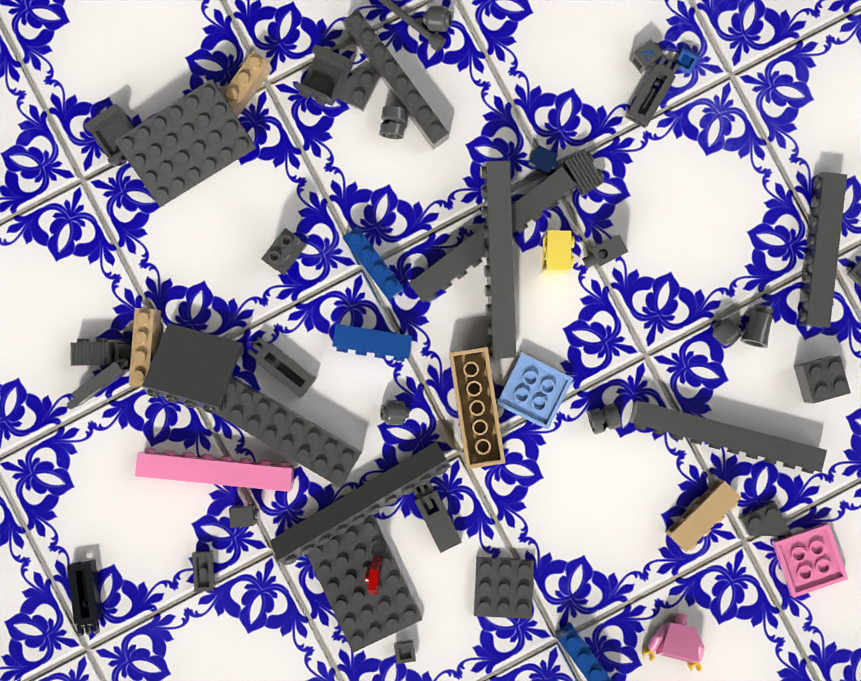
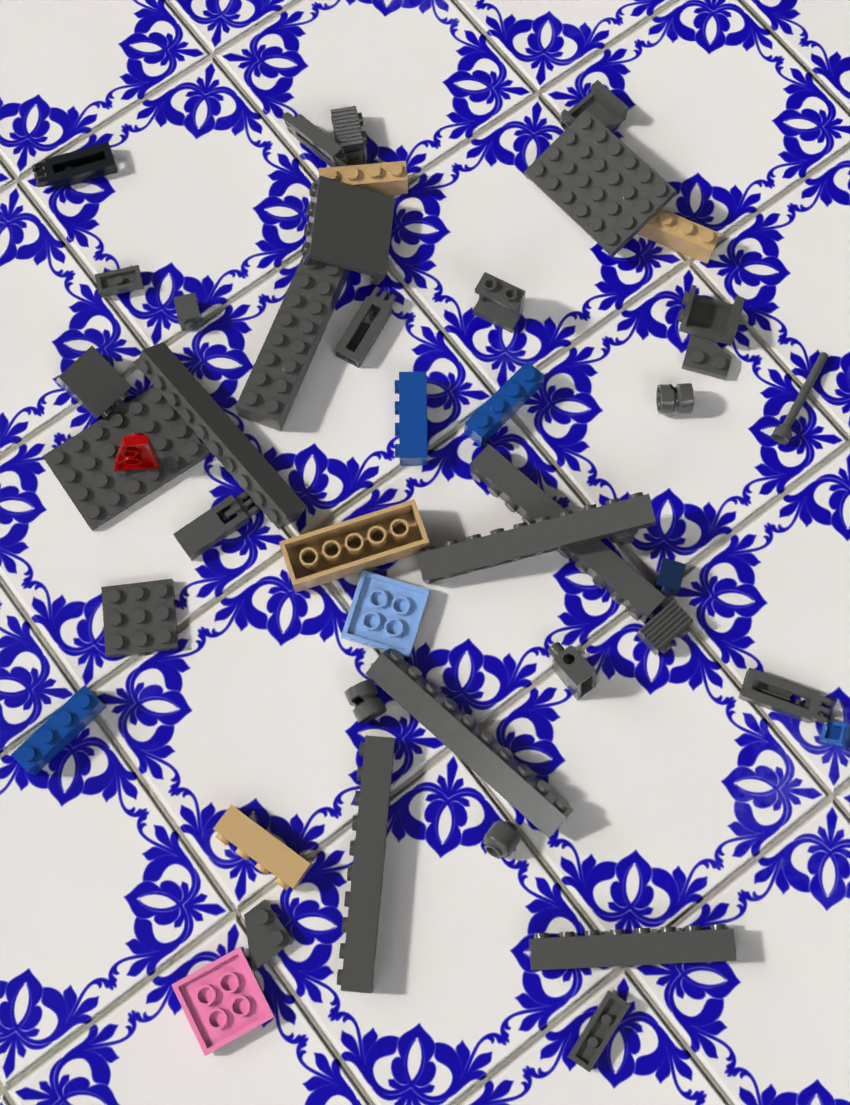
camera: 80 degrees right, 15 degrees down
bright pink brick [135,448,295,492] -> none
dark grey brick [343,9,449,150] -> none
dark grey head [380,400,409,425] -> none
dark grey plate [394,640,416,664] -> none
dark grey head [423,6,452,32] -> none
light yellow brick [542,230,575,274] -> none
dark grey brick [629,39,663,74] -> none
bright pink torso [642,613,705,671] -> none
dark grey plant [740,304,774,348] -> none
dark grey brick [794,356,851,404] -> none
none -> dark grey slope [55,346,131,419]
none -> dark grey brick [366,648,573,838]

